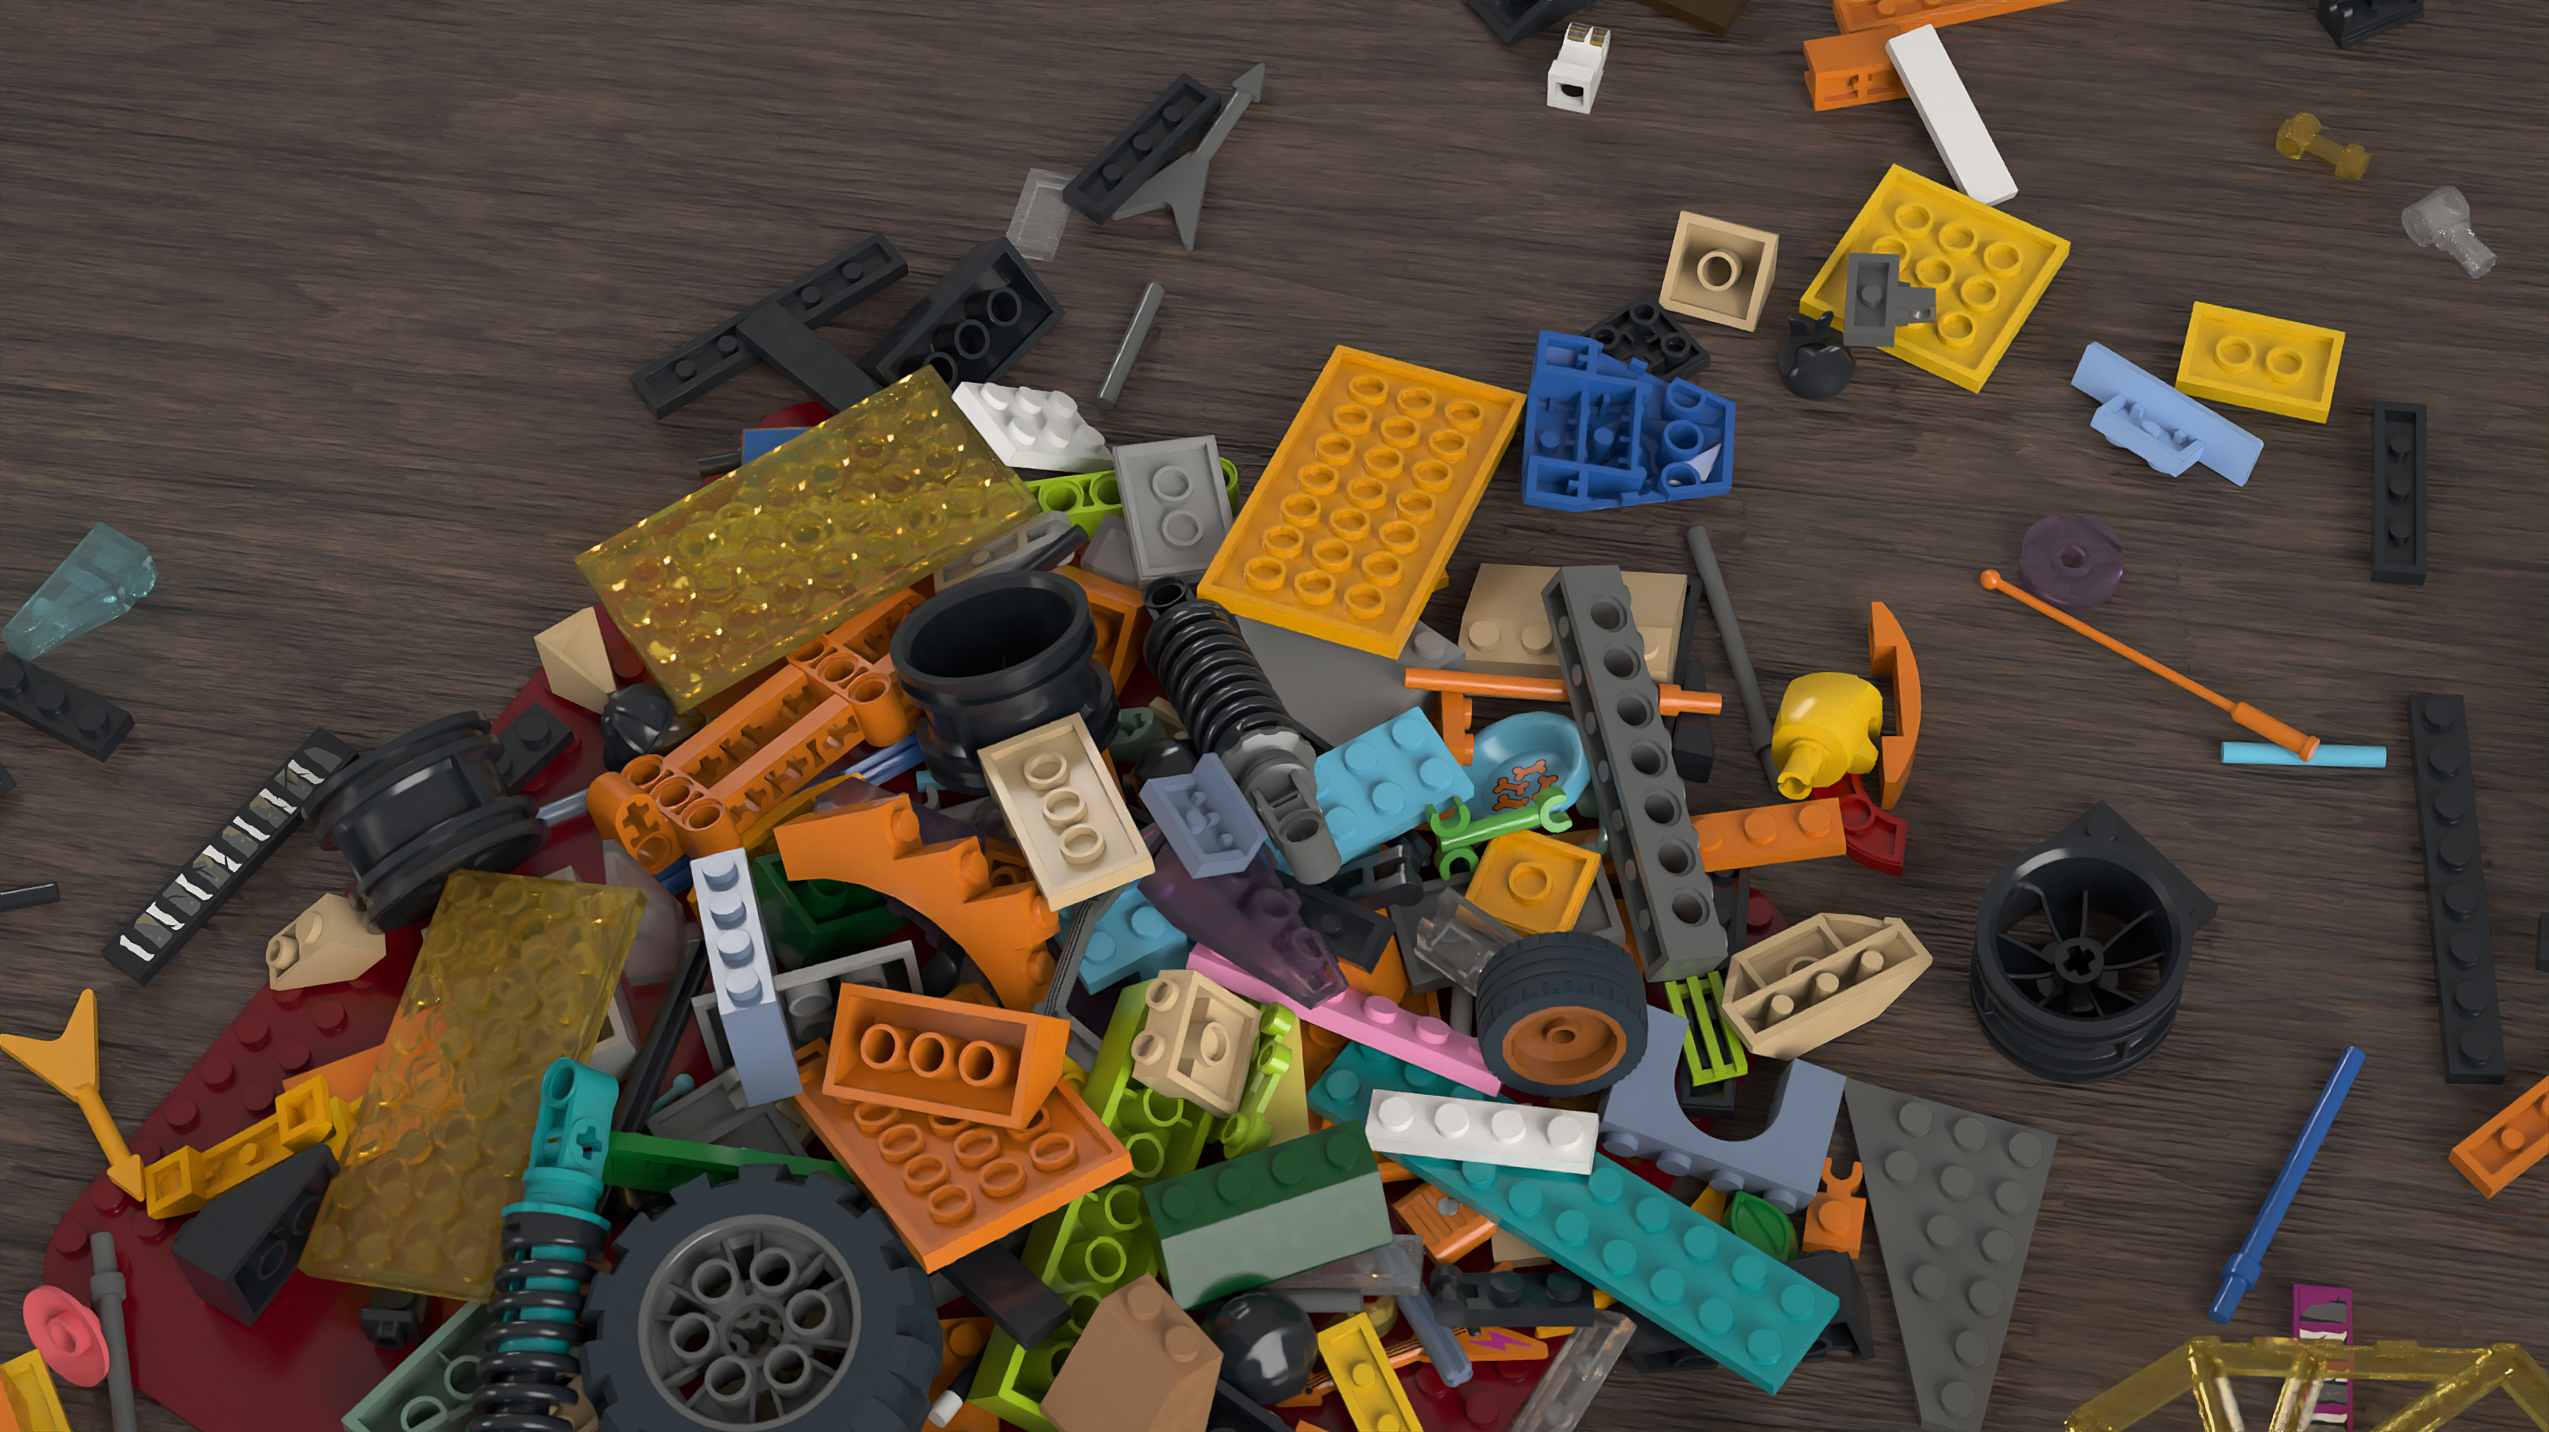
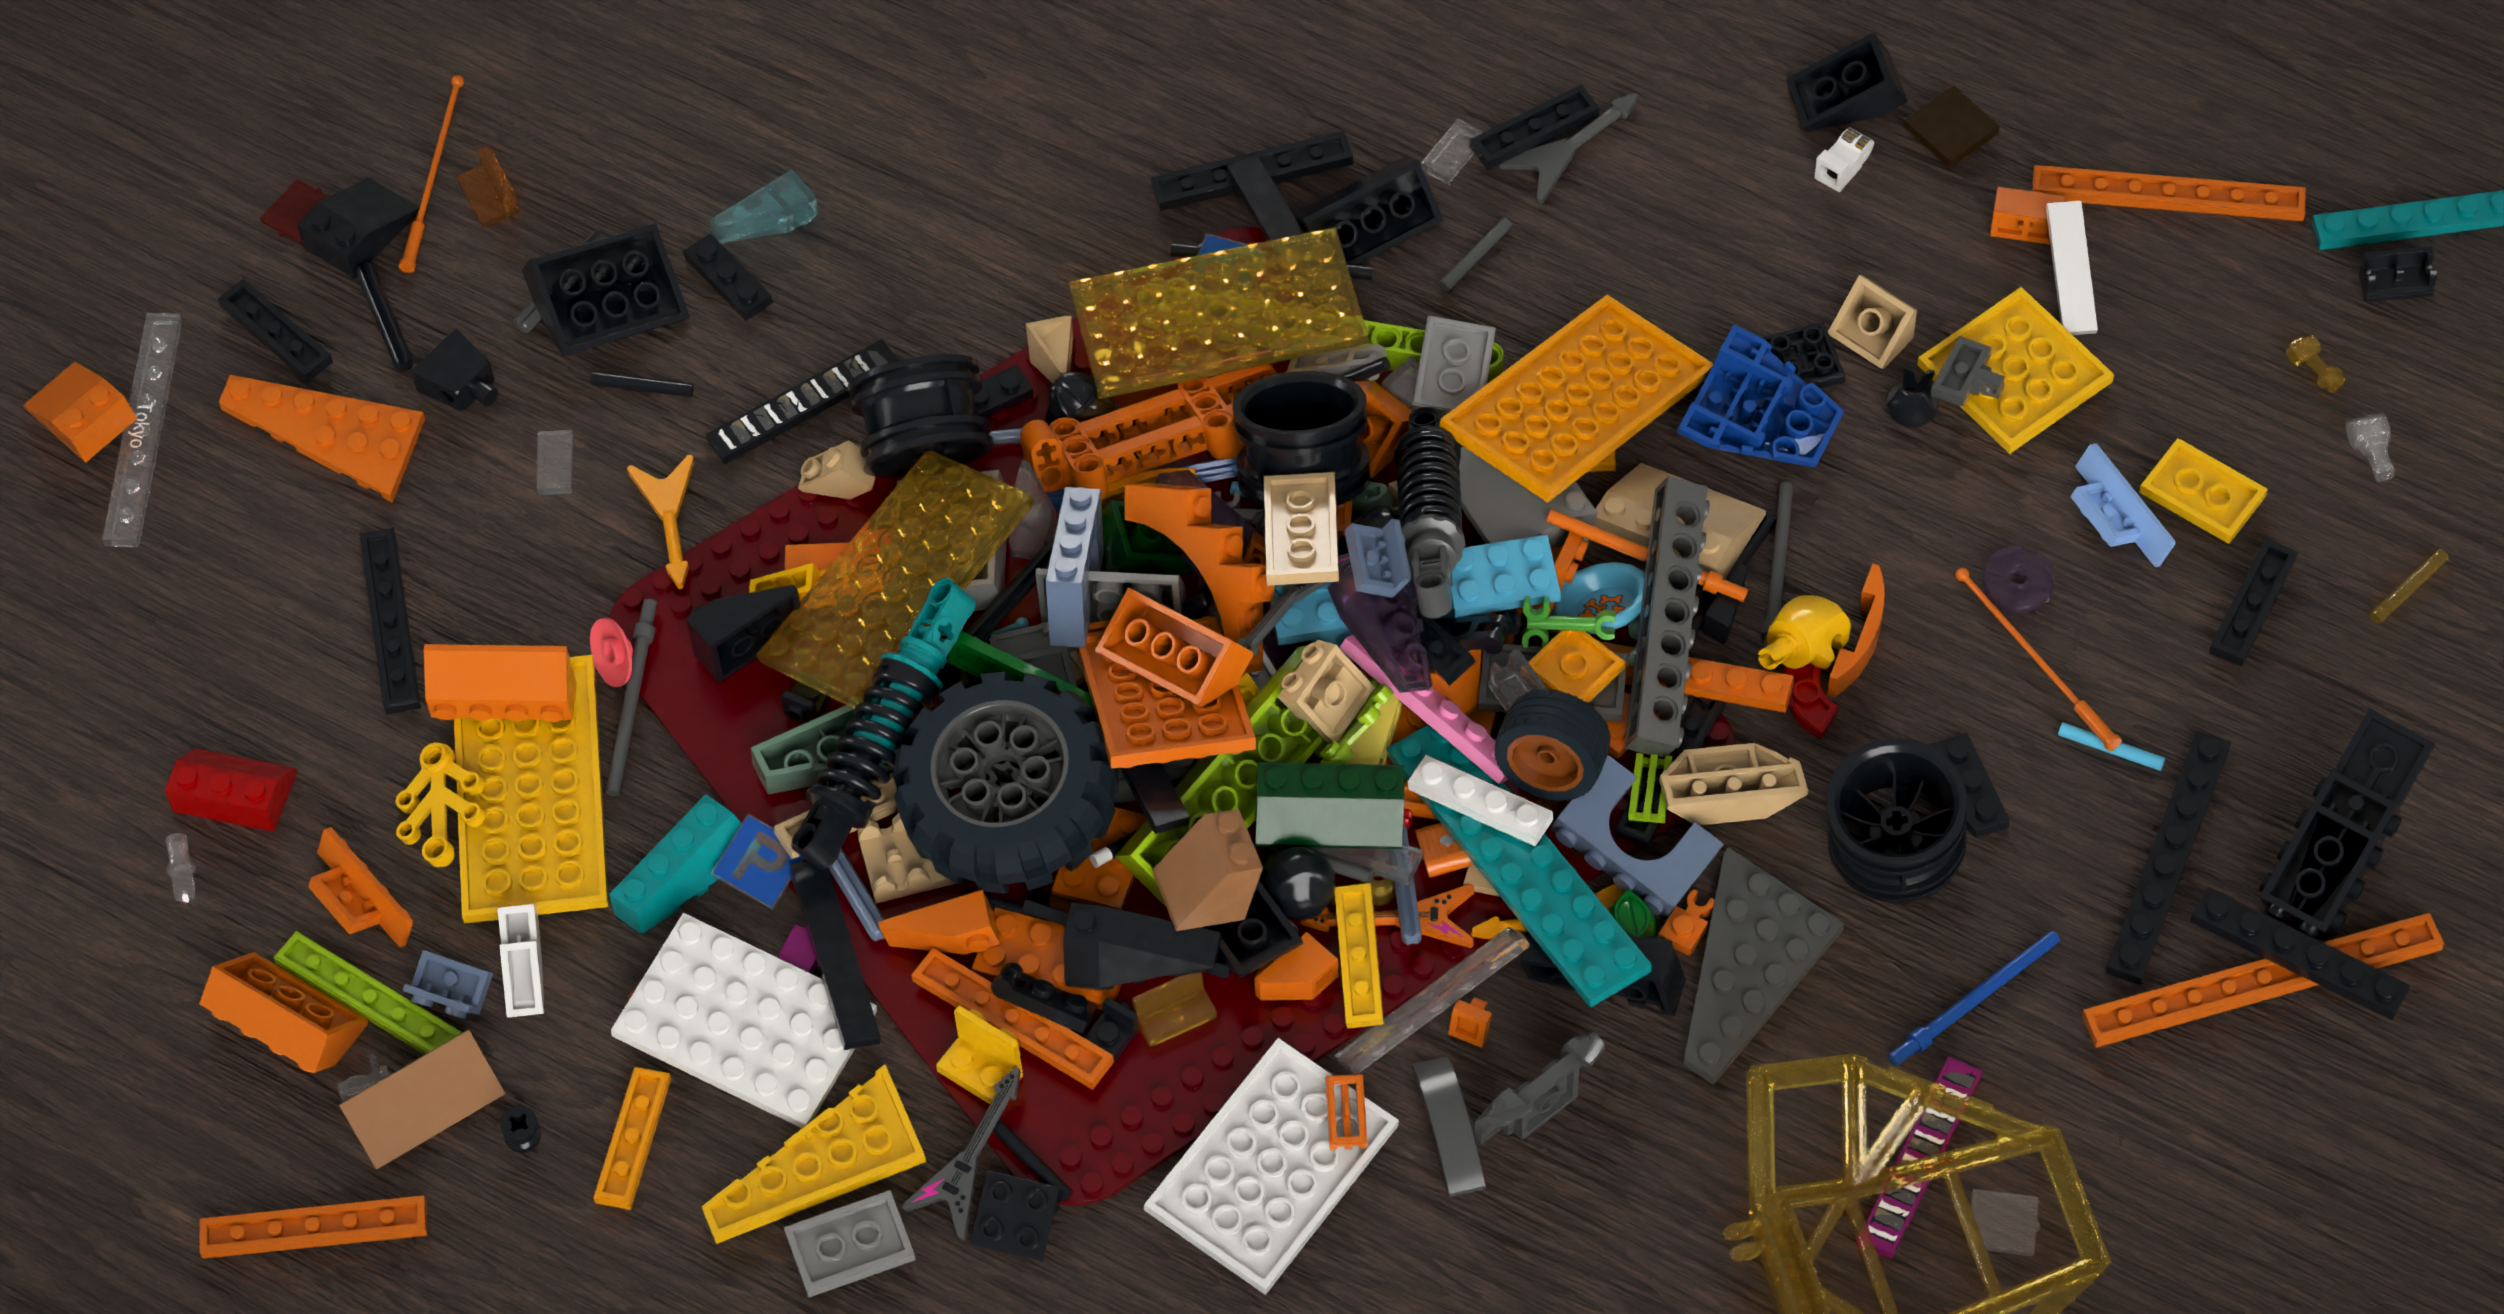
camera: 20 degrees right, 0 degrees up
light orange slope [143,1074,333,1220] -> none
white plate [951,382,1113,474] -> none
black plate [1429,1264,1596,1327] -> none

